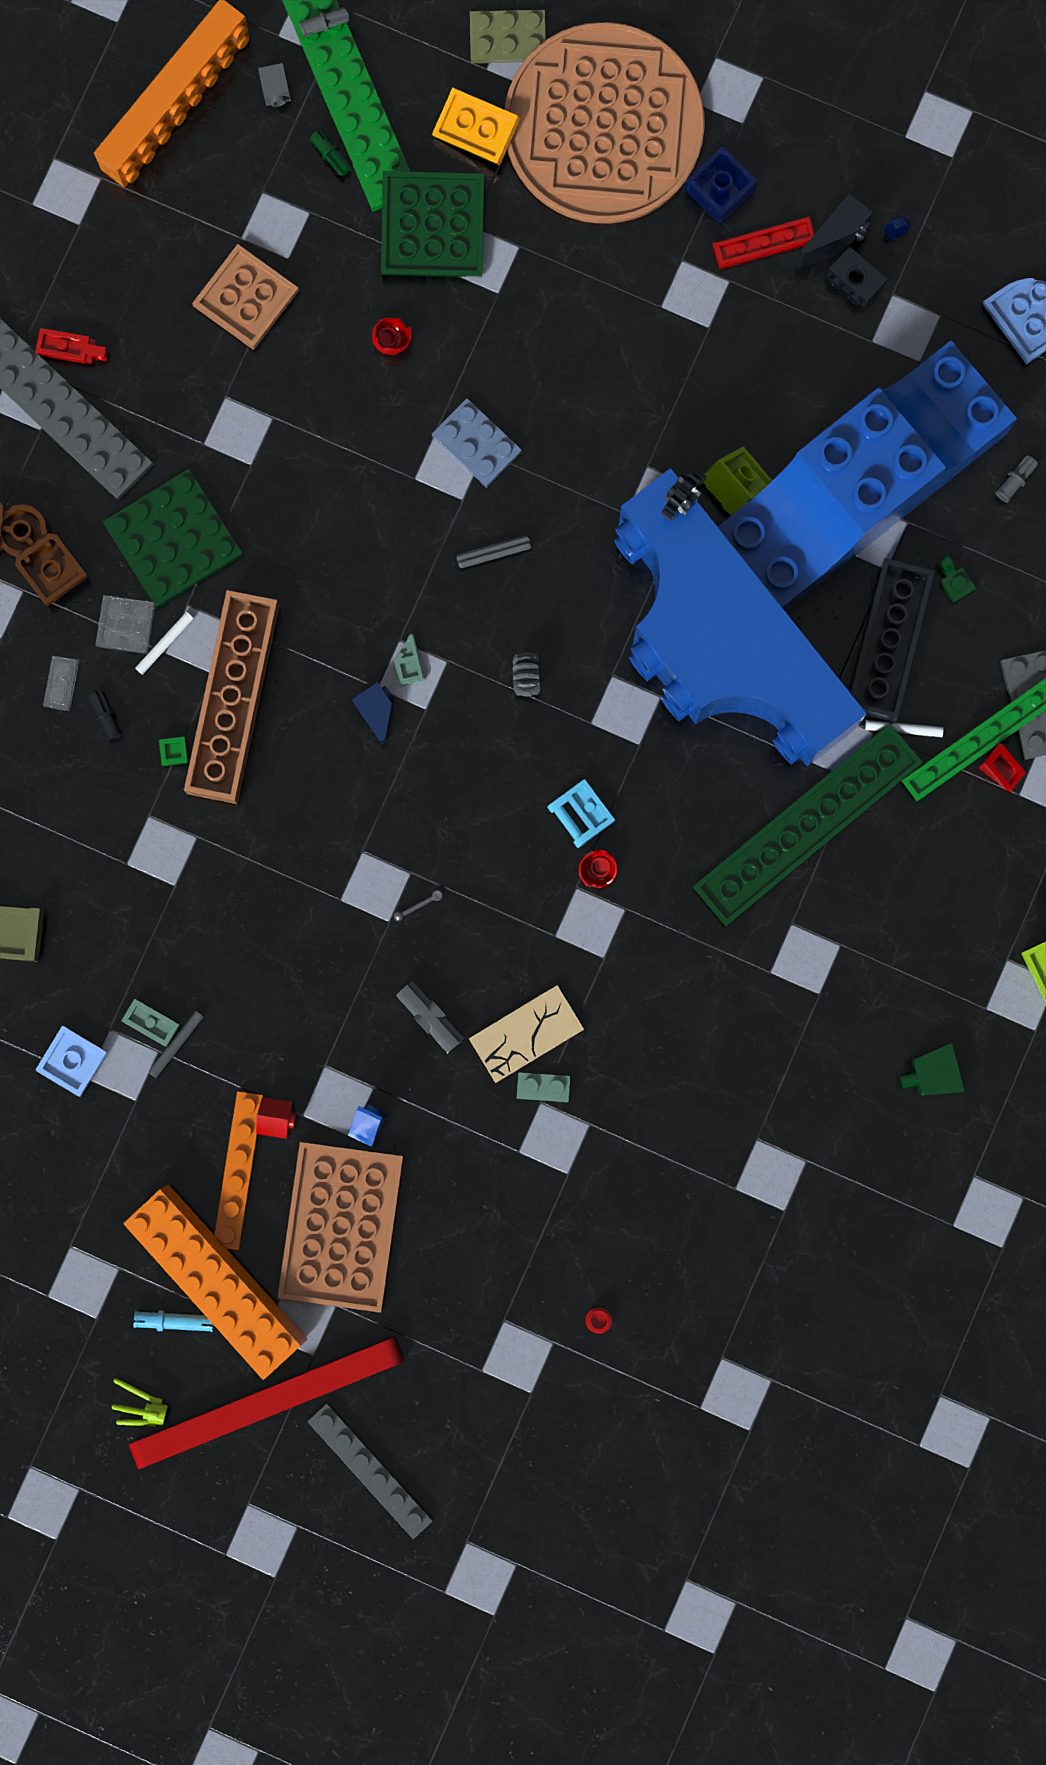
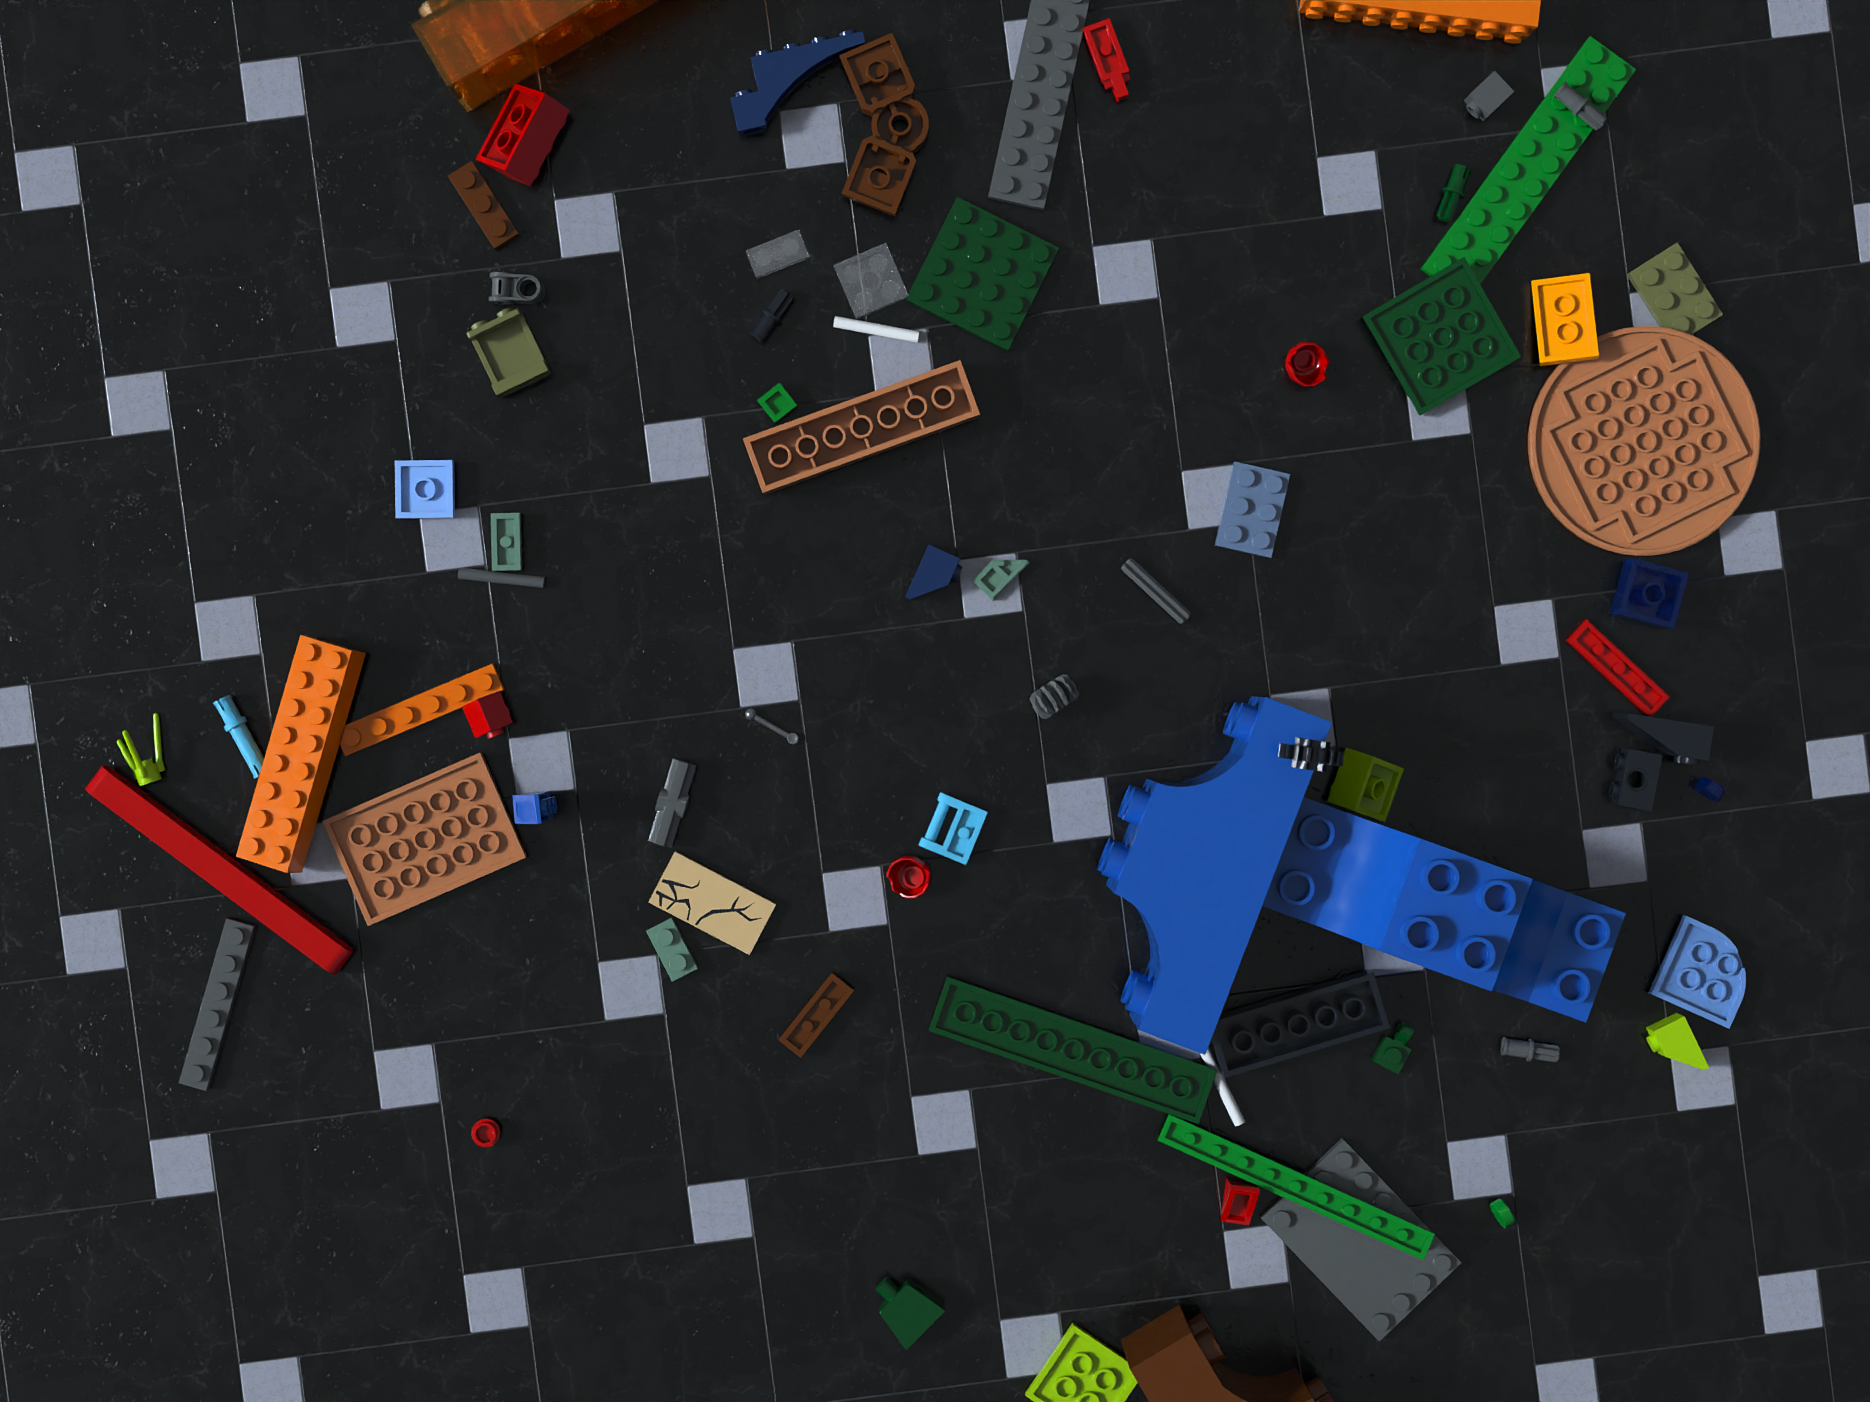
camera: 50 degrees right, 5 degrees up
nougat plate [192,244,299,350] -> none
none -> reddish brown plate [779,972,854,1058]

